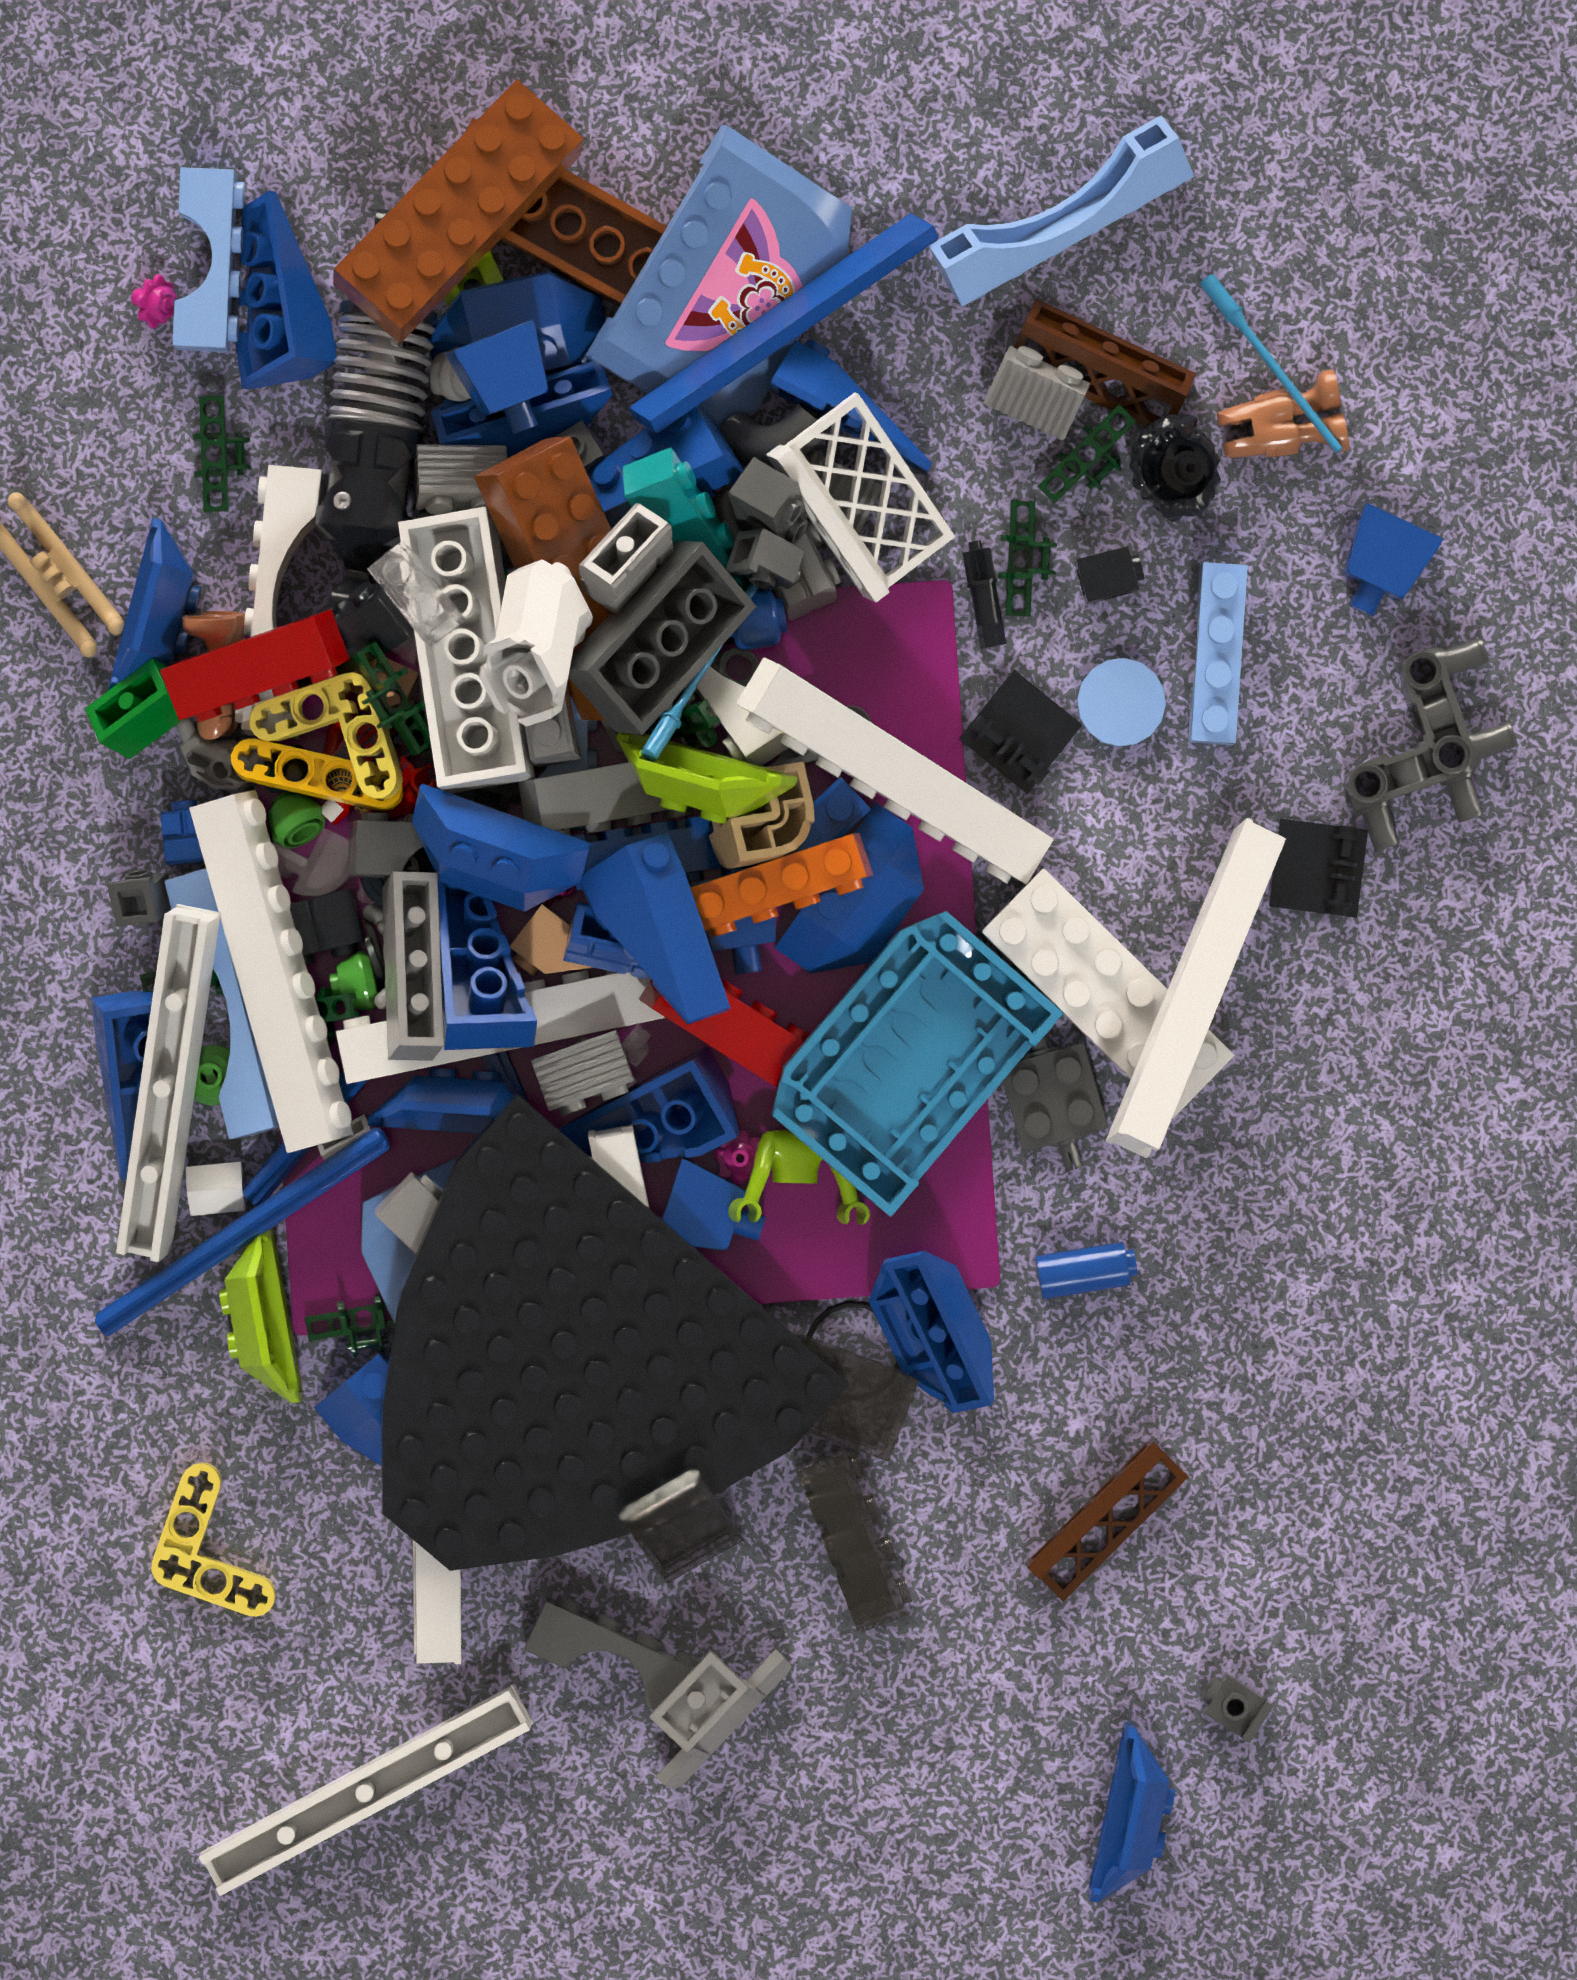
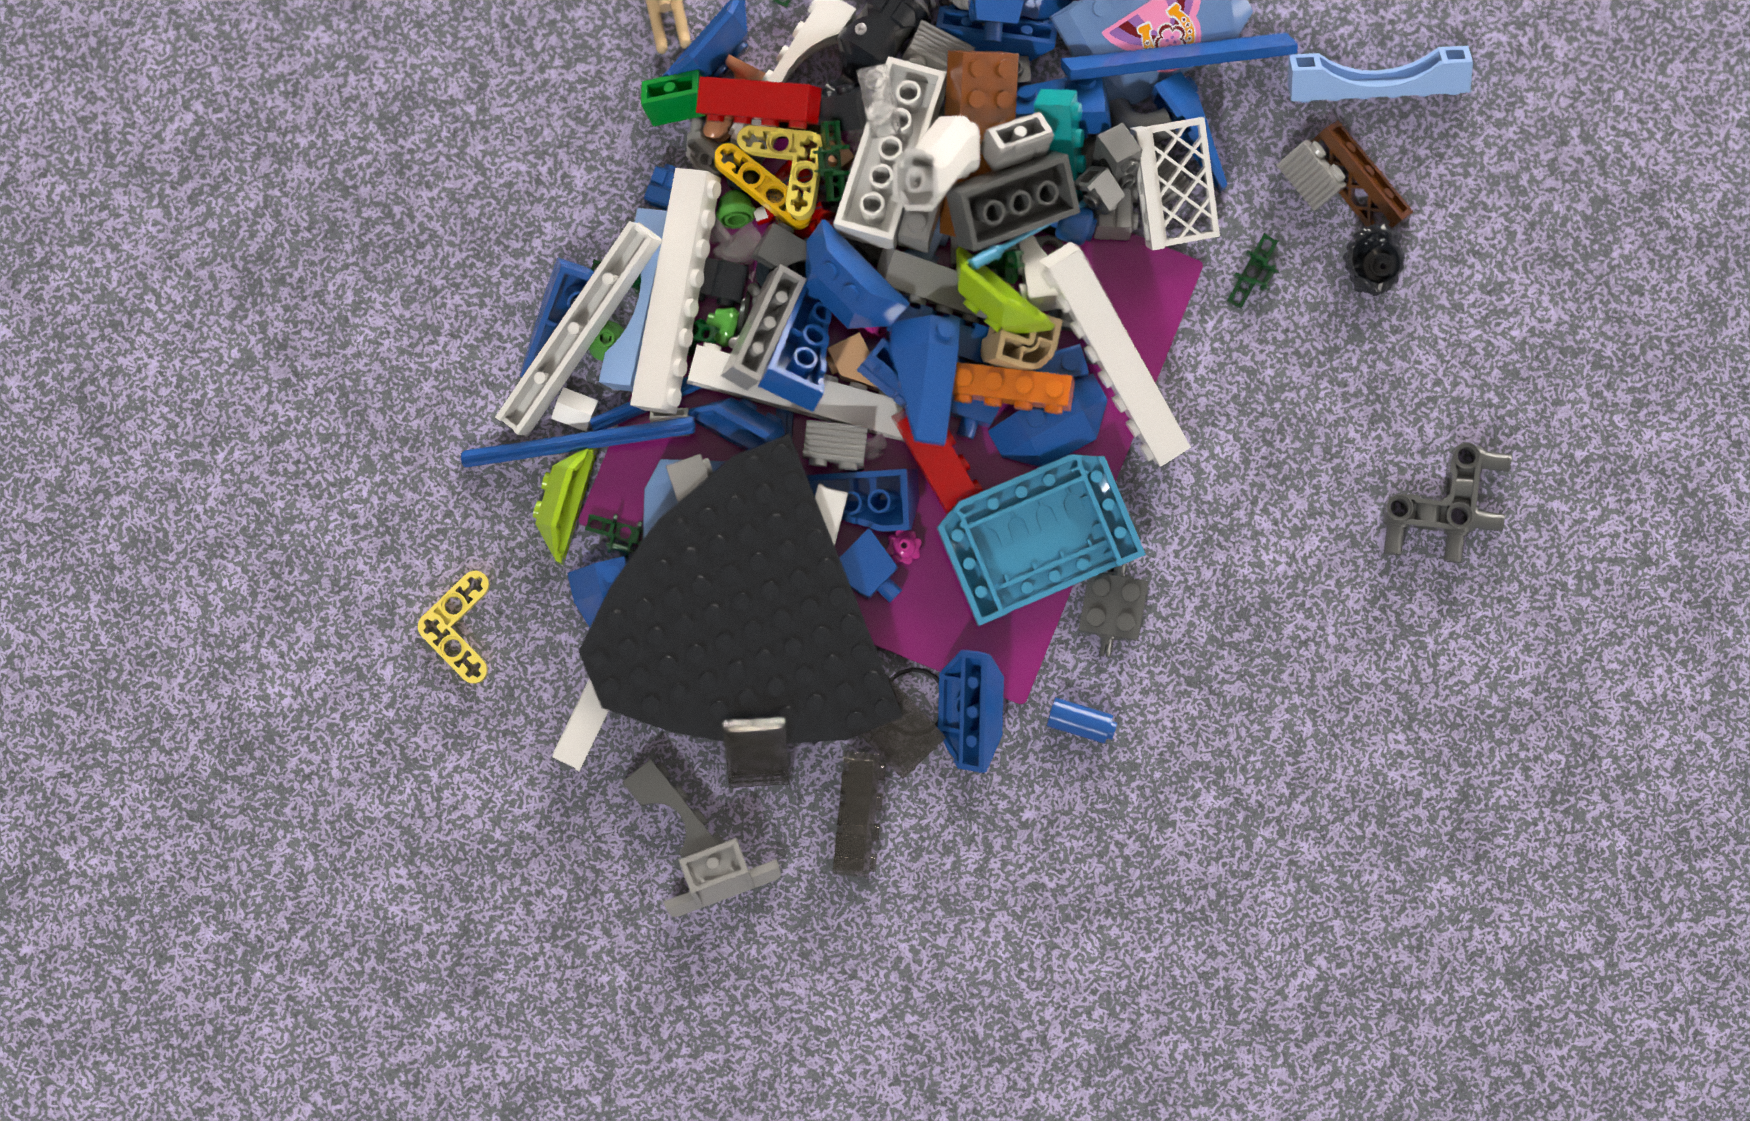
camera: 20 degrees right, 5 degrees down
dark grey brick [107,869,171,927] -> none
white tile [199,1685,534,1896] -> none
lime piece [728,1129,870,1225] -> none
black hinge [959,670,1082,794] -> none
black piece [962,540,1007,649] -> none
white brick [980,868,1235,1119] -> none
reddish brown fence [1025,1439,1188,1601] -> none
dark green piece [1037,404,1136,504] -> none
black brick [1074,546,1145,605] -> none
light blue tile [1077,658,1166,747] -> none
blue wedge [1087,1722,1175,1903] -> none
white tile [1106,818,1286,1158] -> none
light blue arch [1188,562,1248,745] -> none
dark azure piece [1200,274,1343,453] -> none
dark grey brick [1200,1672,1274,1743] -> none
nougat piece [1217,369,1350,458] -> none
black hinge [1269,819,1368,918] -> none
blue torso [1343,503,1443,617] -> none

